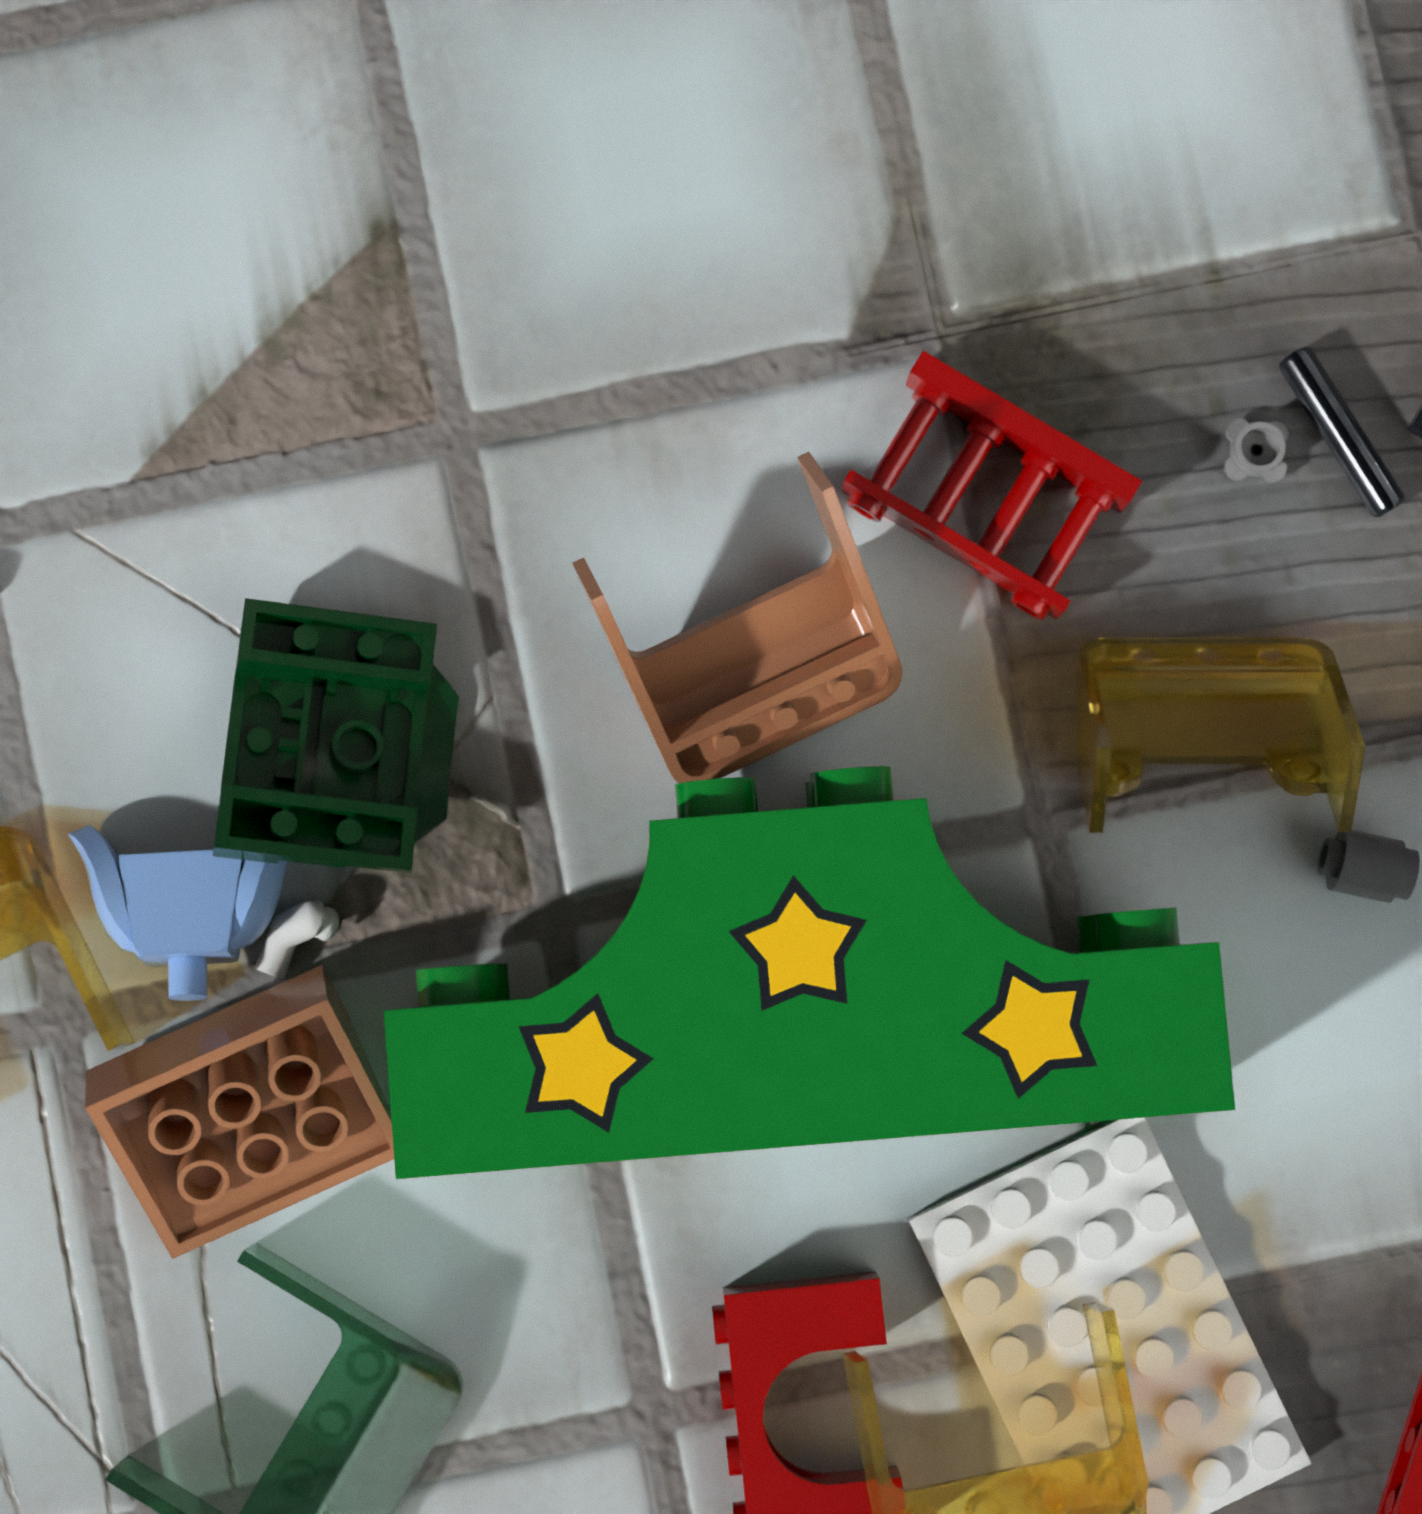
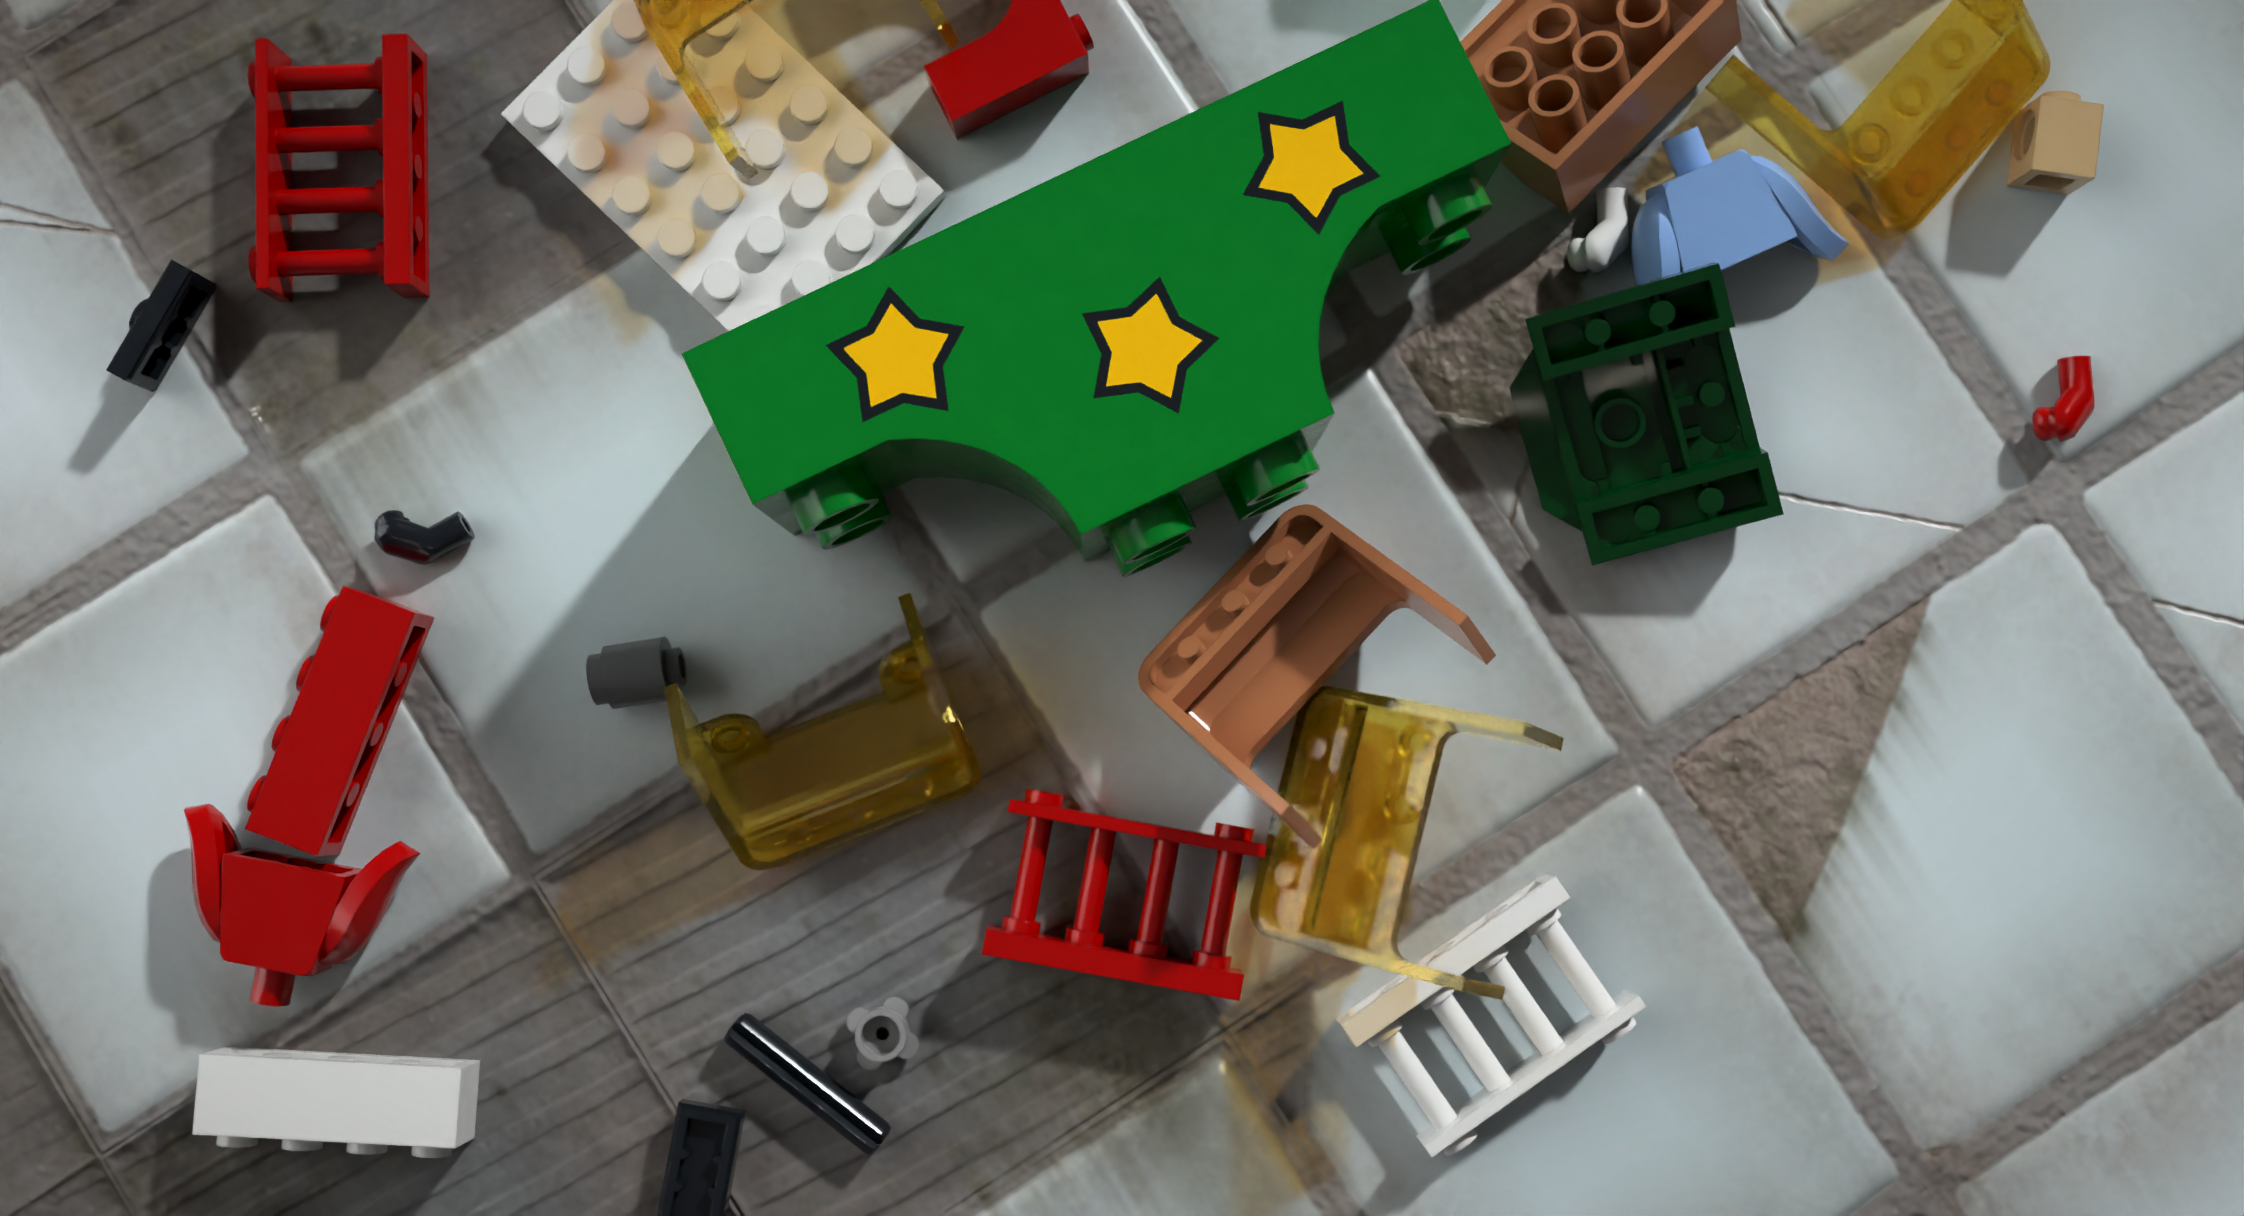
camera: 160 degrees right, 0 degrees up
none -> clear yellow windscreen [1250,686,1564,1000]
none -> white fence [1335,873,1647,1157]

